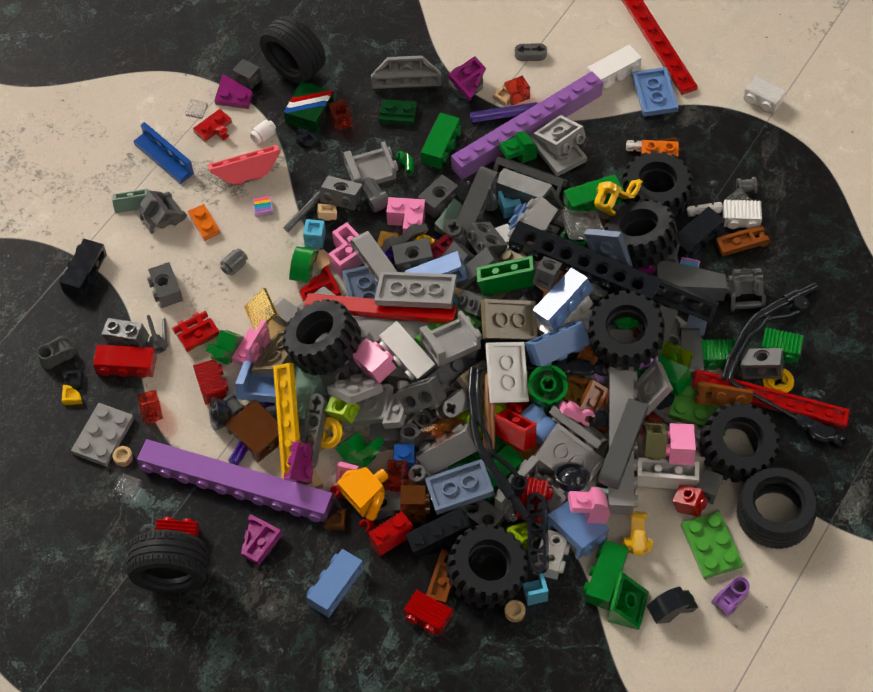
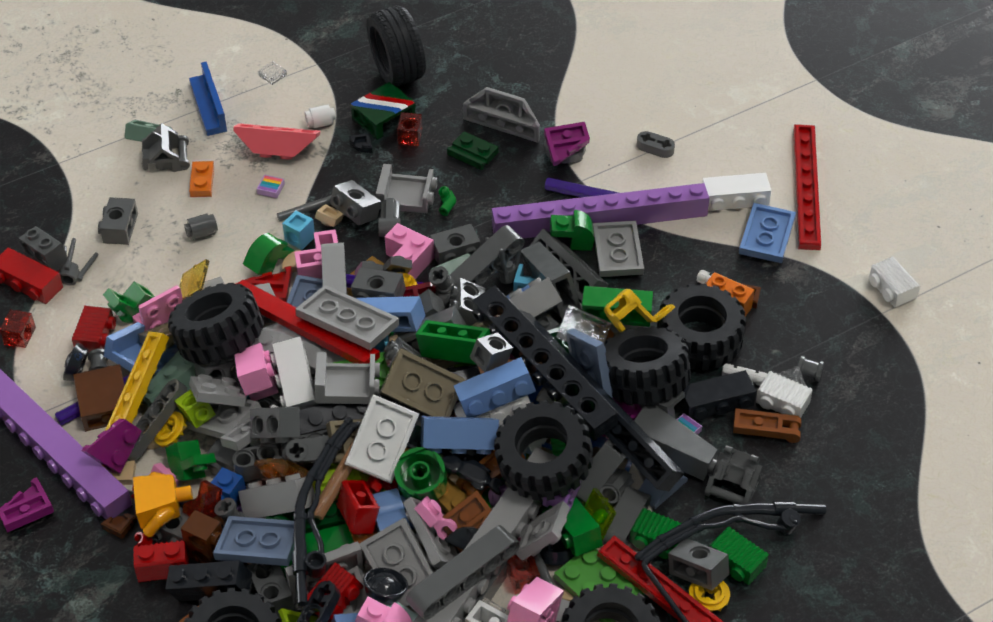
camera: 25 degrees right, 10 degrees down
black brick [59,238,107,298] -> none
red plate [172,311,219,352] -> none
red plate [193,109,232,142] -> none
magenta wing [214,74,253,109] -> none
dark grey brick [233,59,261,90] -> none
medium blue brick [306,549,364,618] -> none
green brick [421,113,462,169] -> none
tan tile [493,85,510,107] -> none
clear red panel [504,75,530,106] -> none
light grey plate [534,115,586,156] -> none
olive brick [642,423,667,460] -> none
dark orange plate [694,382,753,407] -> none

